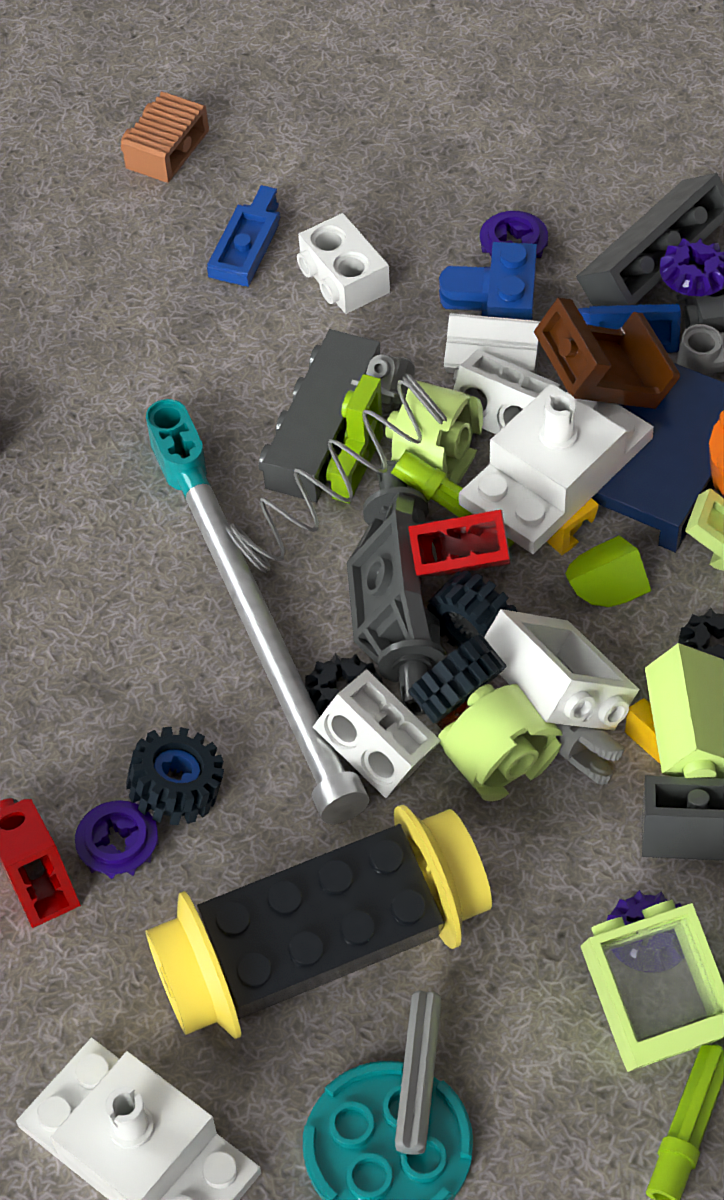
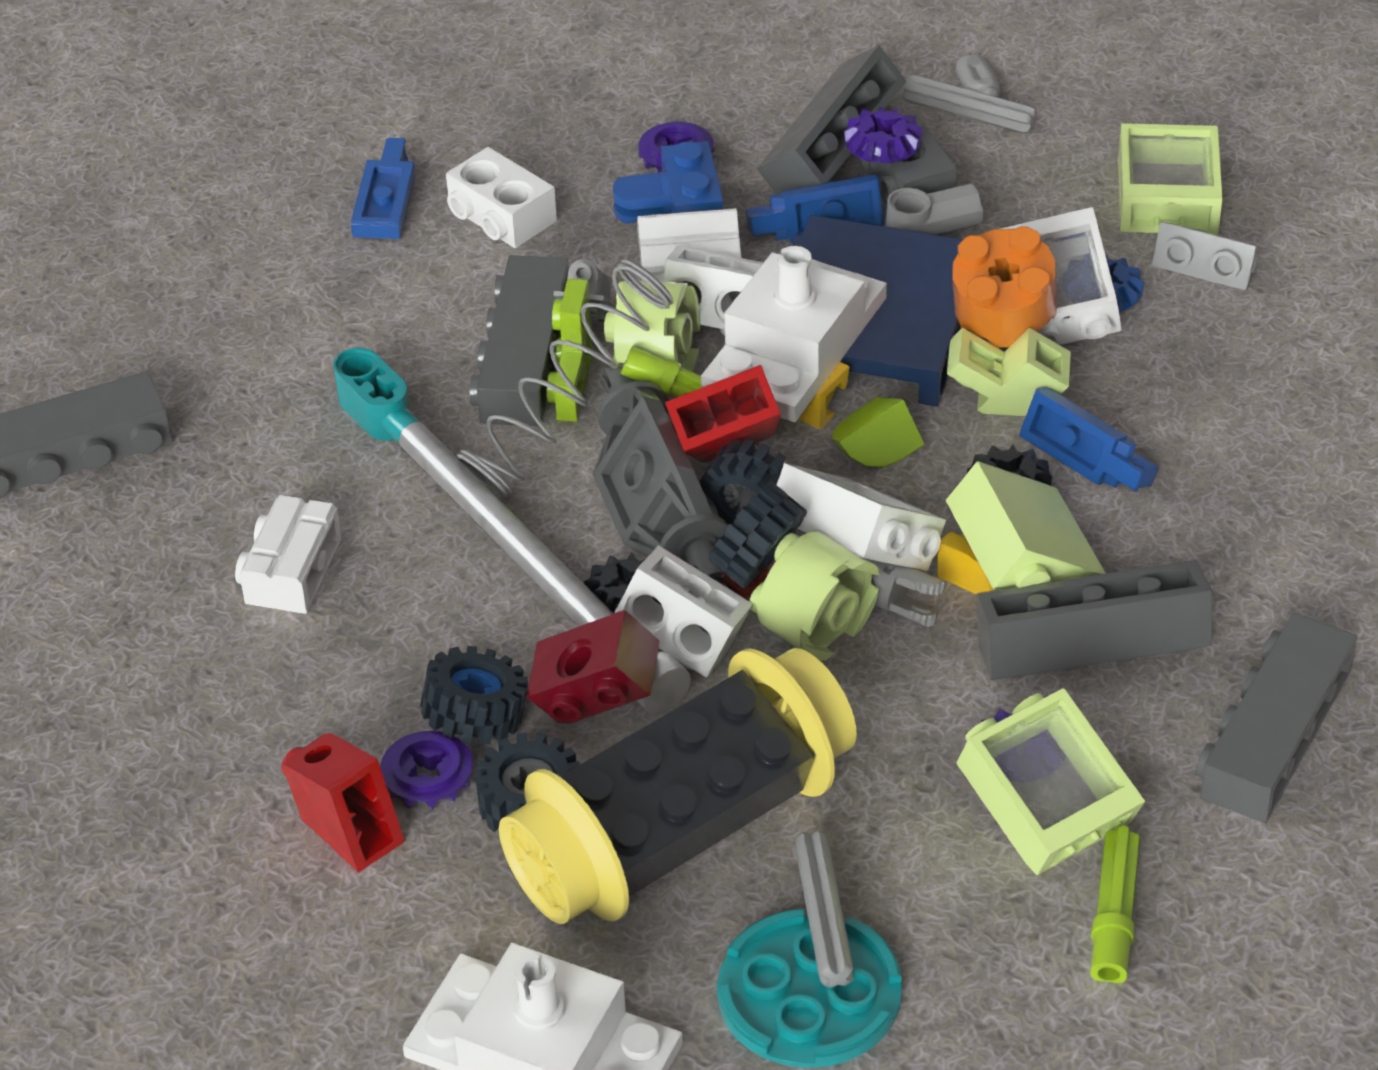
camera: 15 degrees left, 10 degrees down
nougat brick [121,91,209,183] -> none
reddish brown panel [533,297,680,409] -> none
none -> white brick [235,495,342,614]
none -> black bush [475,733,580,832]
none -> dark red brick [526,610,660,724]

